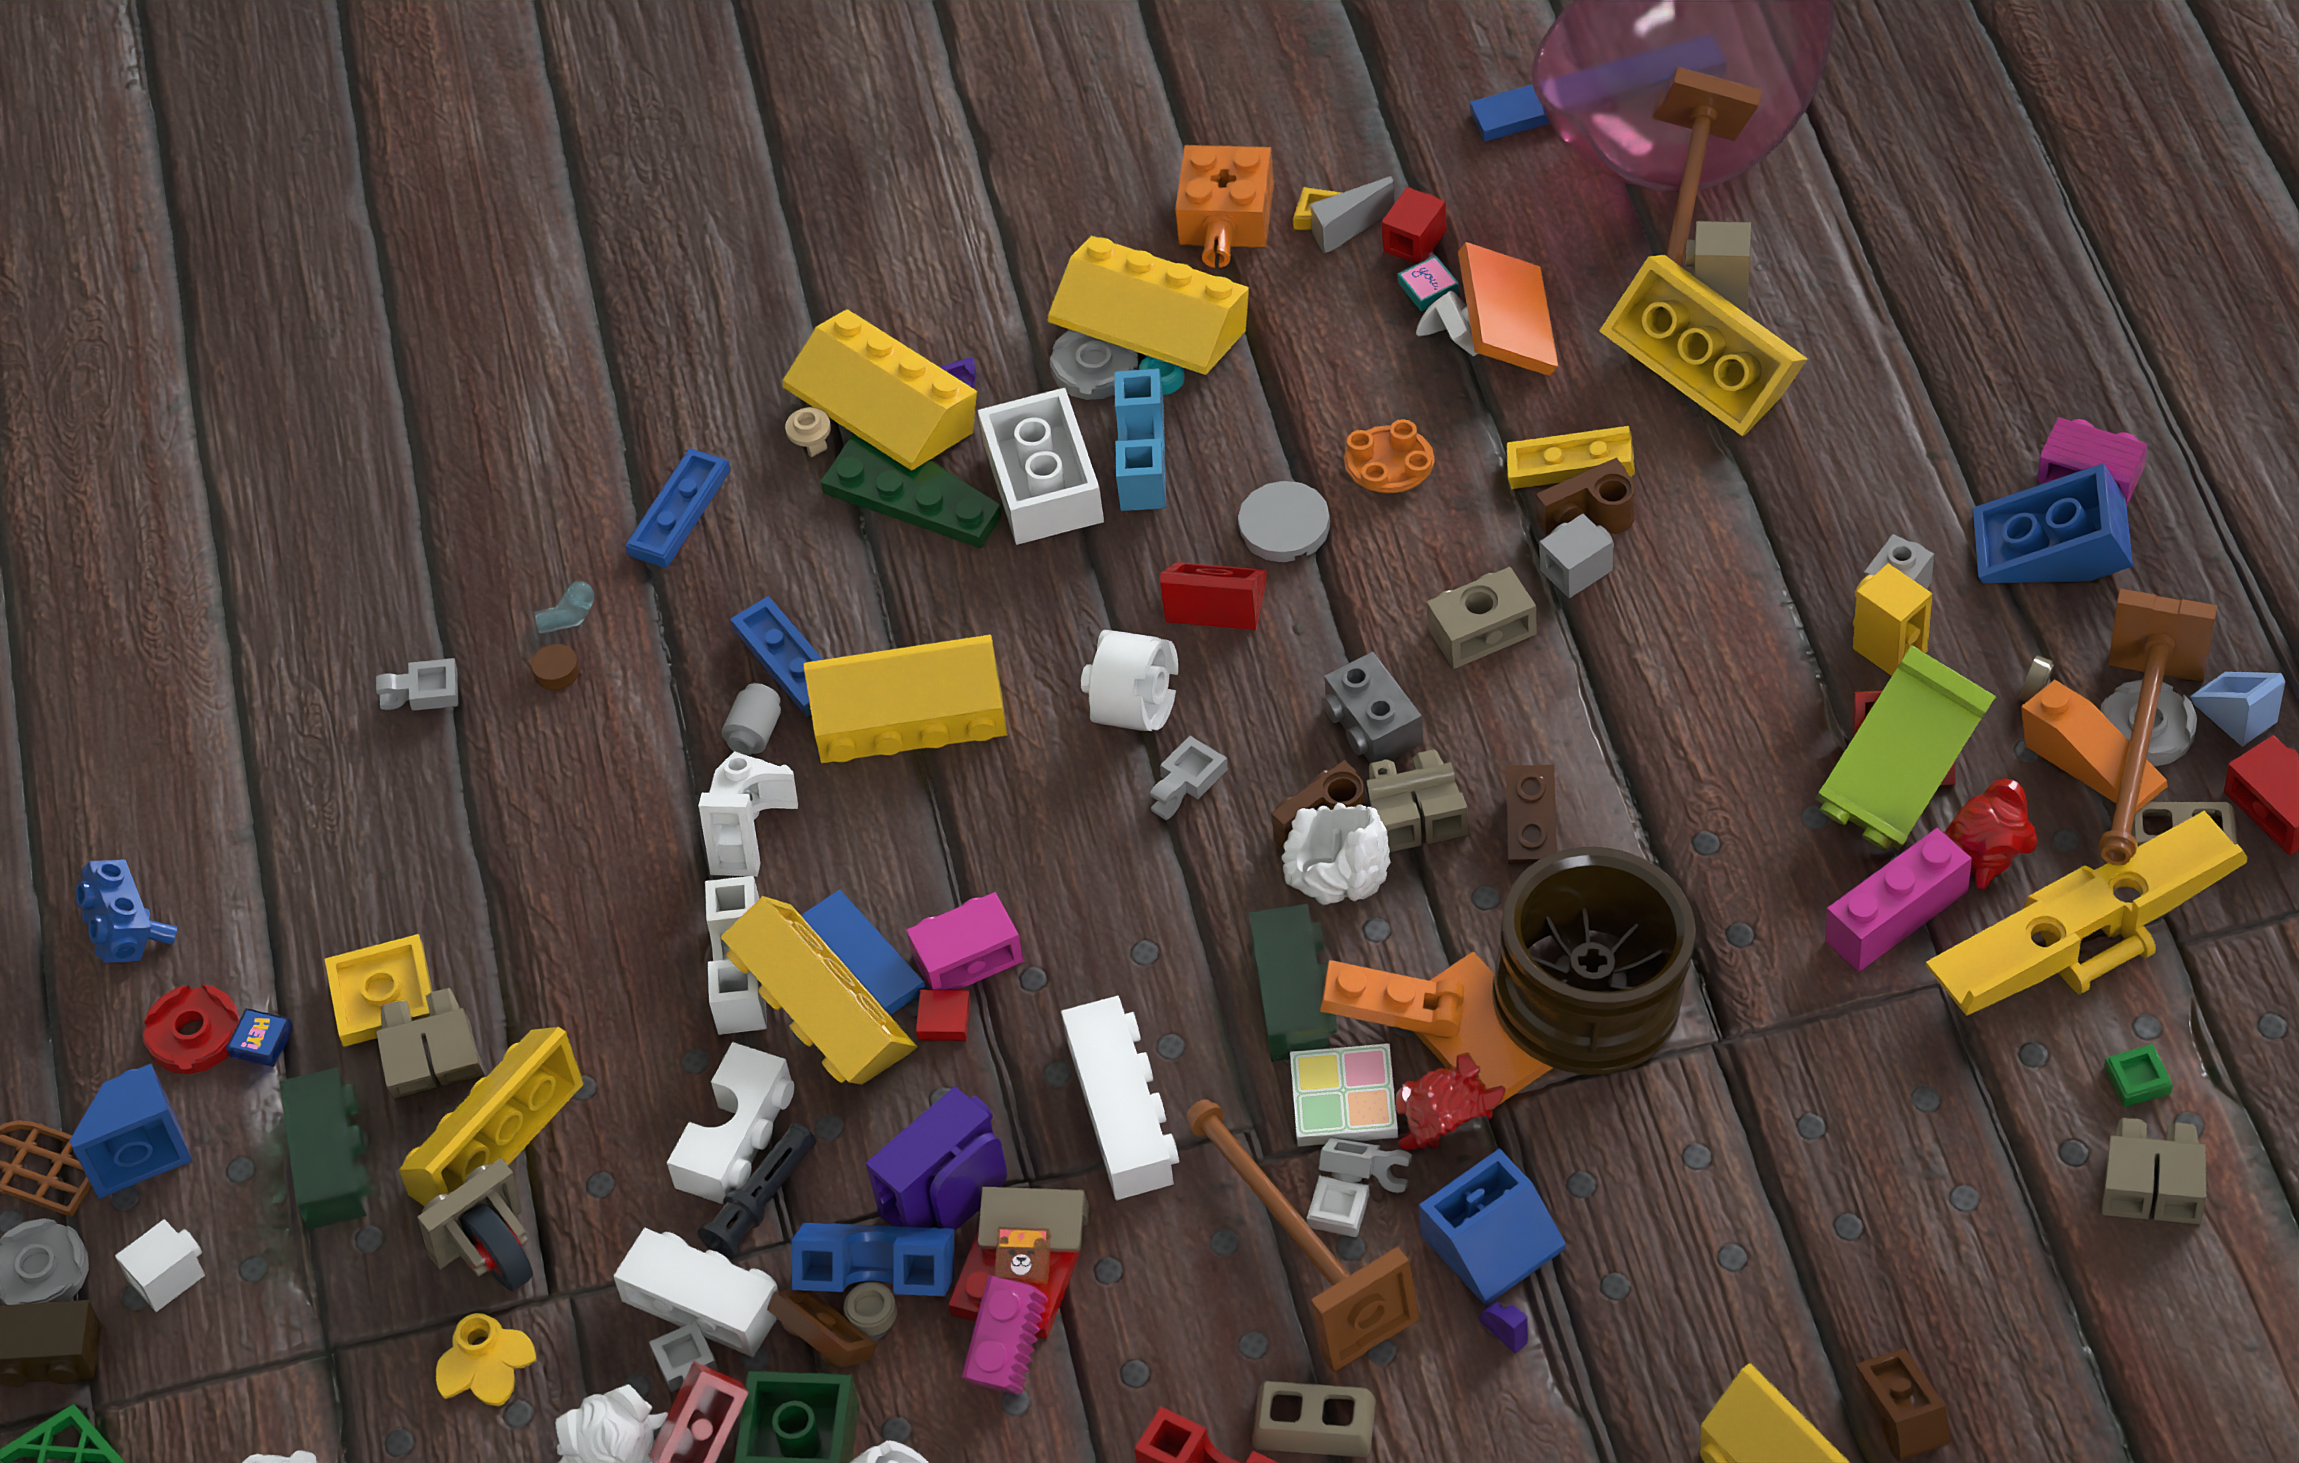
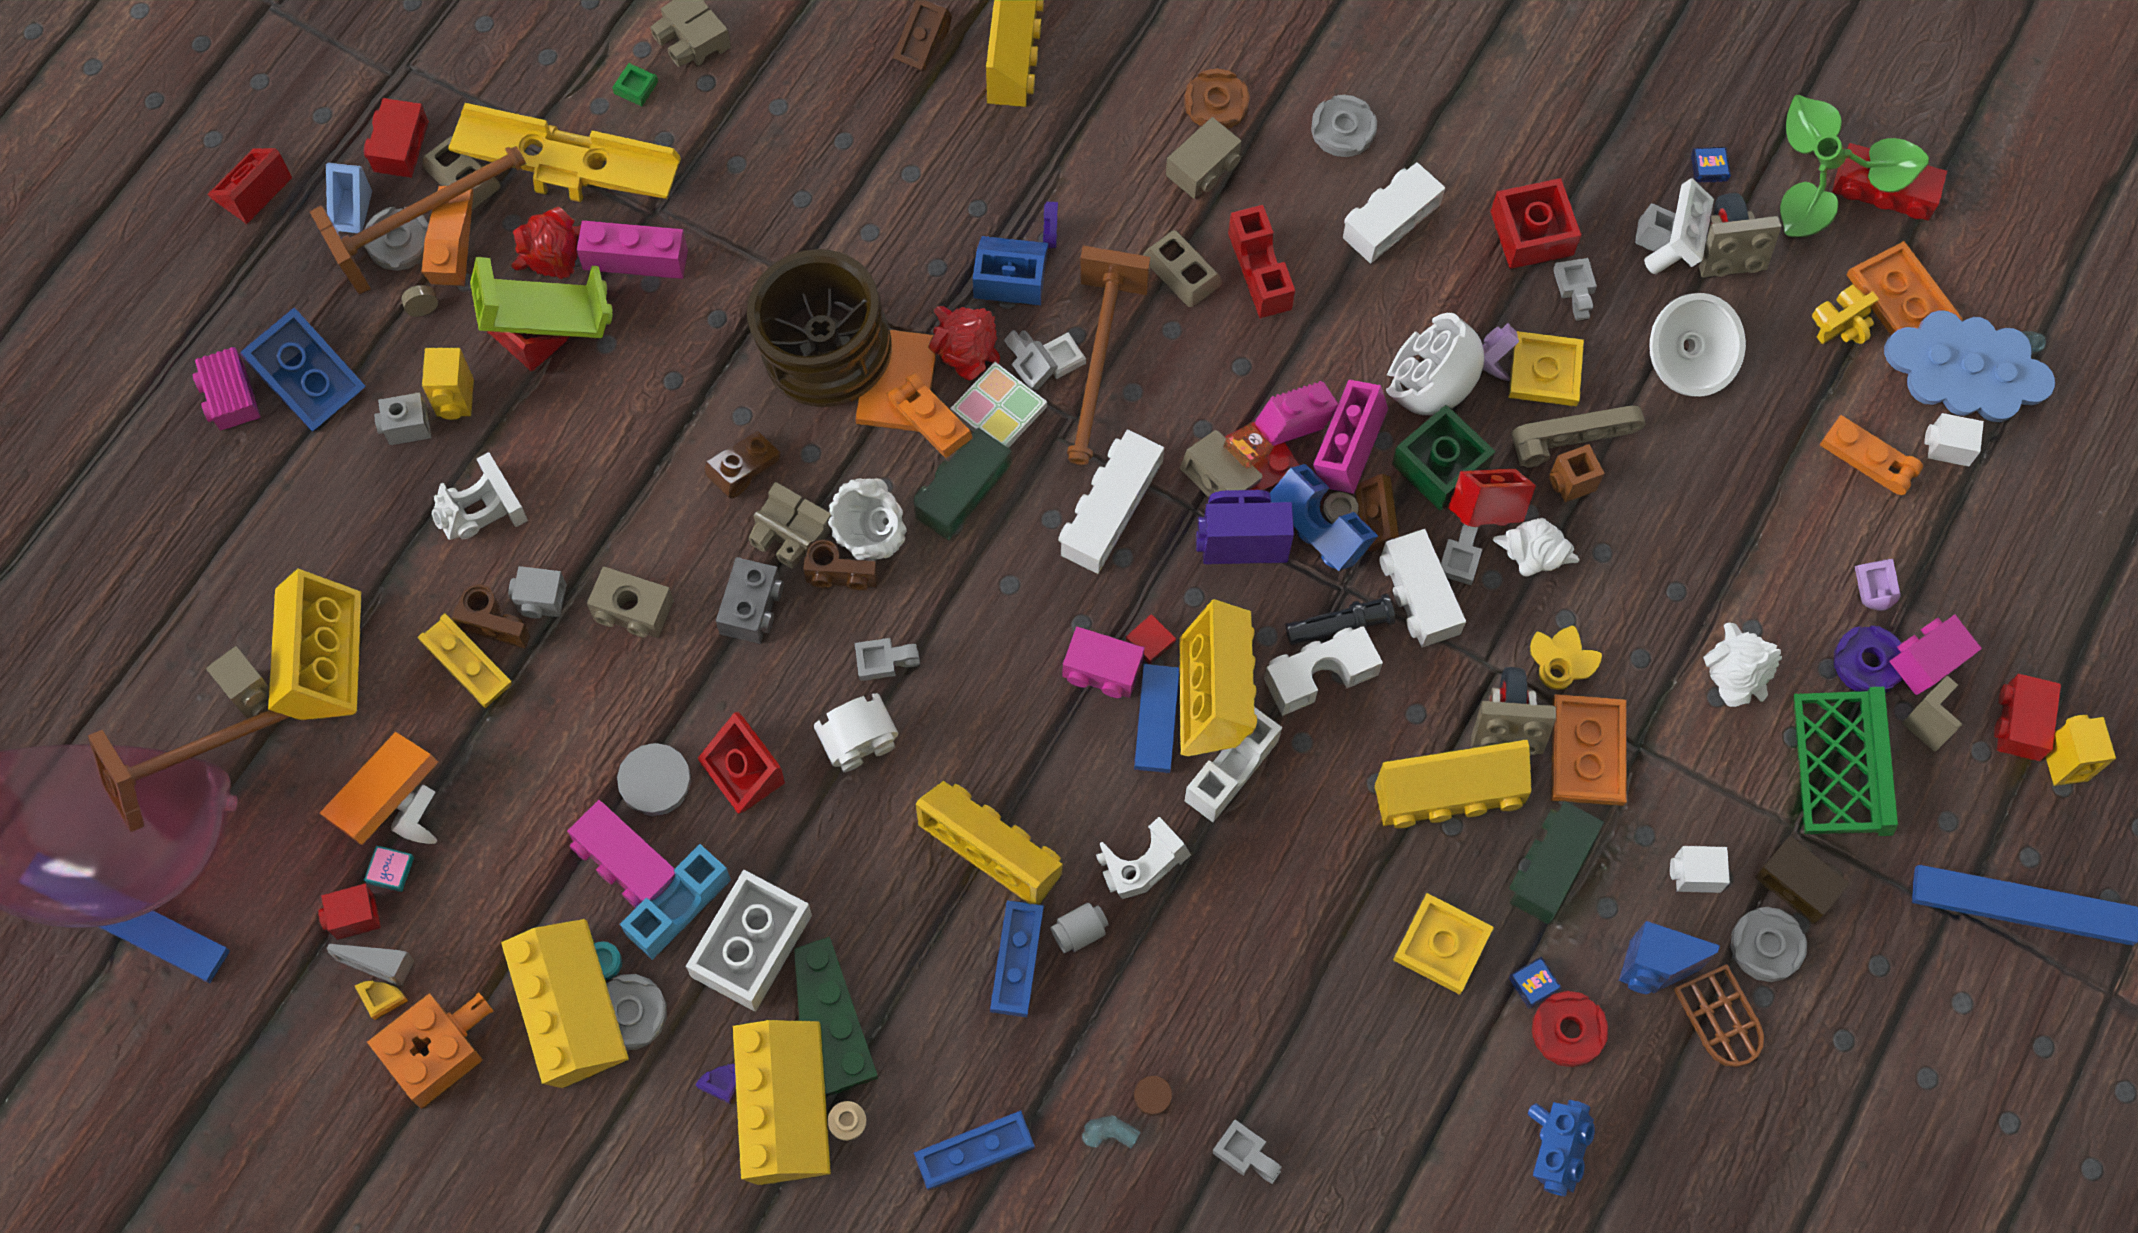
camera: 145 degrees left, 15 degrees up
dark tan hips [376,988,485,1099] -> none
orange dish [1344,419,1435,493] -> none
none -> white tile [432,452,528,540]
none -> dark pink brick [567,800,675,908]
none -> dark pink brick [1313,380,1388,494]
none -> orange tile [1551,694,1627,806]

